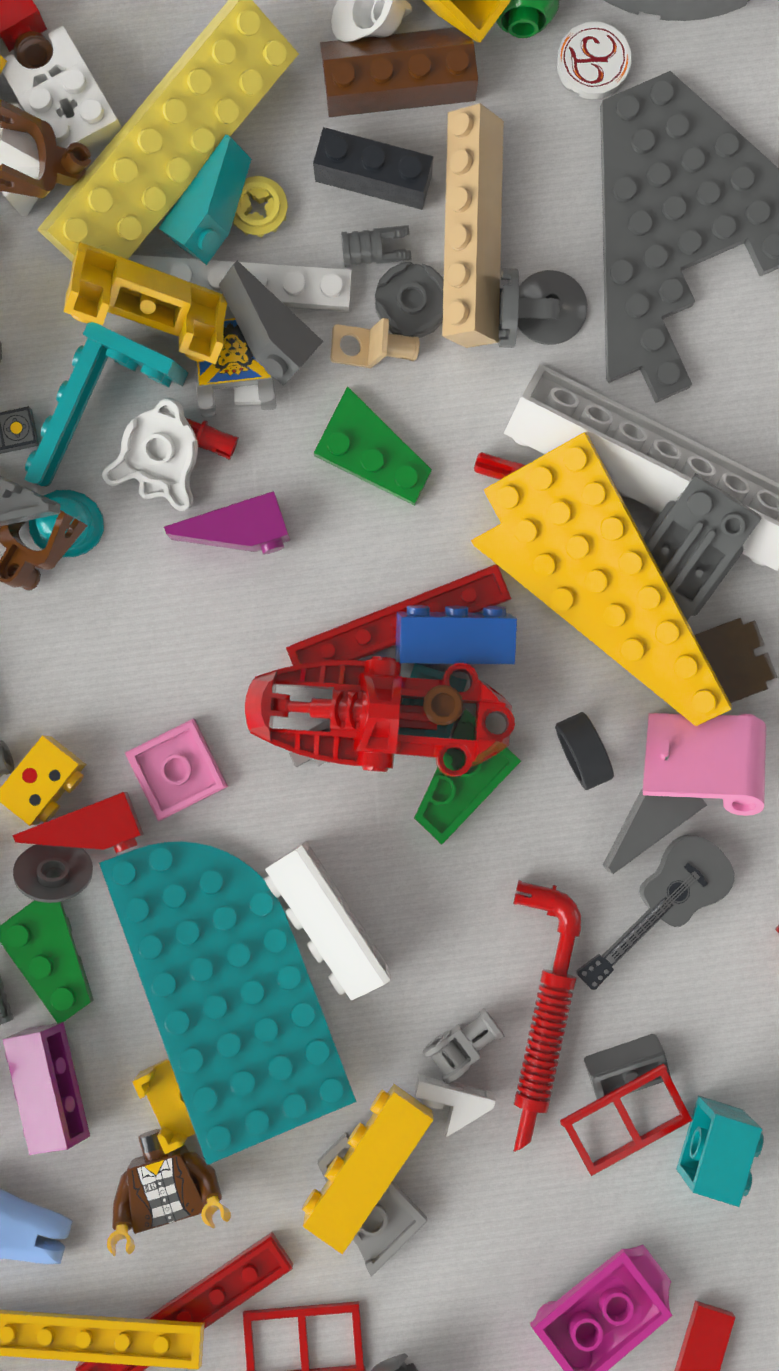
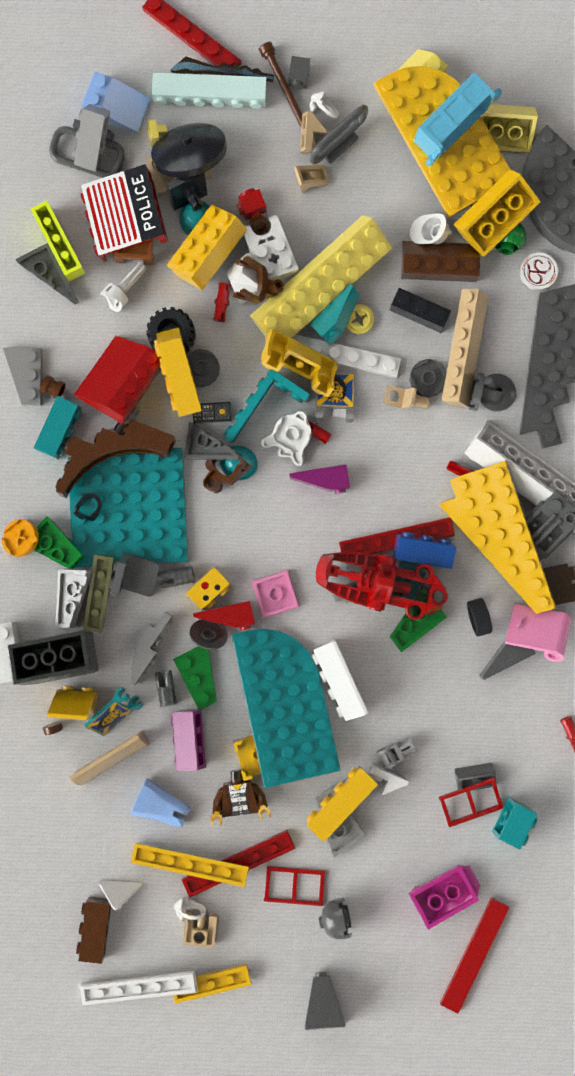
camera: 10 degrees right, 0 degrees up
dark grey slope [219,260,323,386] -> none
green wing [314,386,432,506] -> none
dark grey hinge [341,225,412,267] -> none
reddish brown tile [423,685,463,726] -> none
red piece [513,880,581,1152] -> none
dark grey piece [576,835,734,990] -> none

